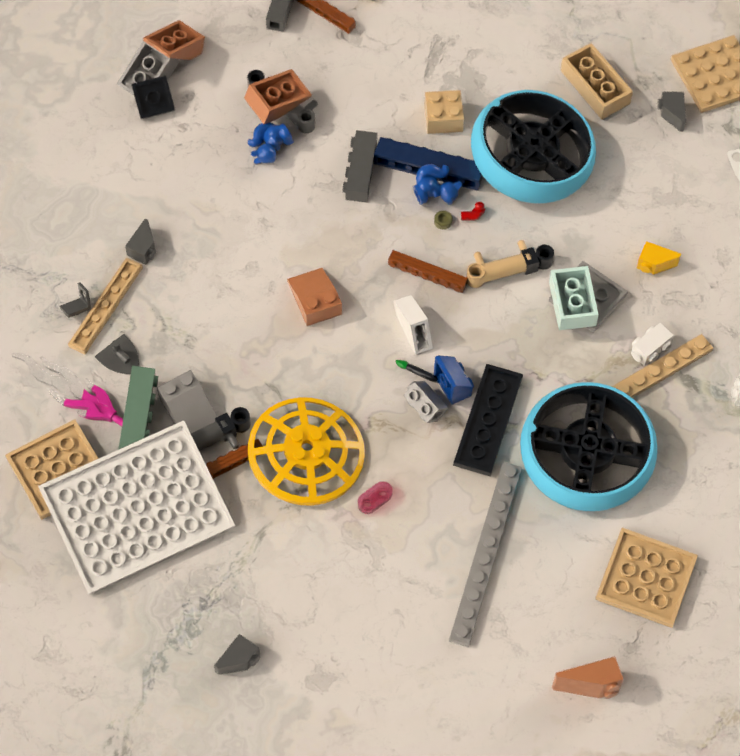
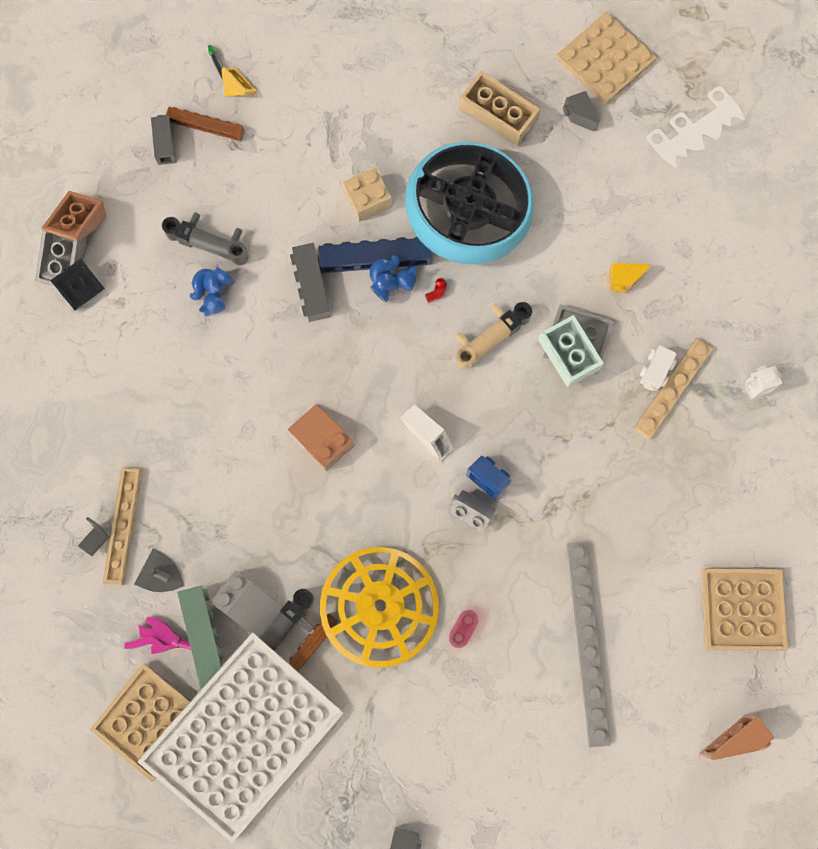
camera: 20 degrees left, 15 degrees up
dark grey slope [125,219,156,265] -> none
nougat slope [244,69,312,124] -> none
dark orange piece [388,250,468,293] -> none
black piece [396,360,438,382] -> none
olive tile [434,211,453,230] -> none
black plate [453,364,523,477] -> none
black wheel [520,382,657,511] -> none

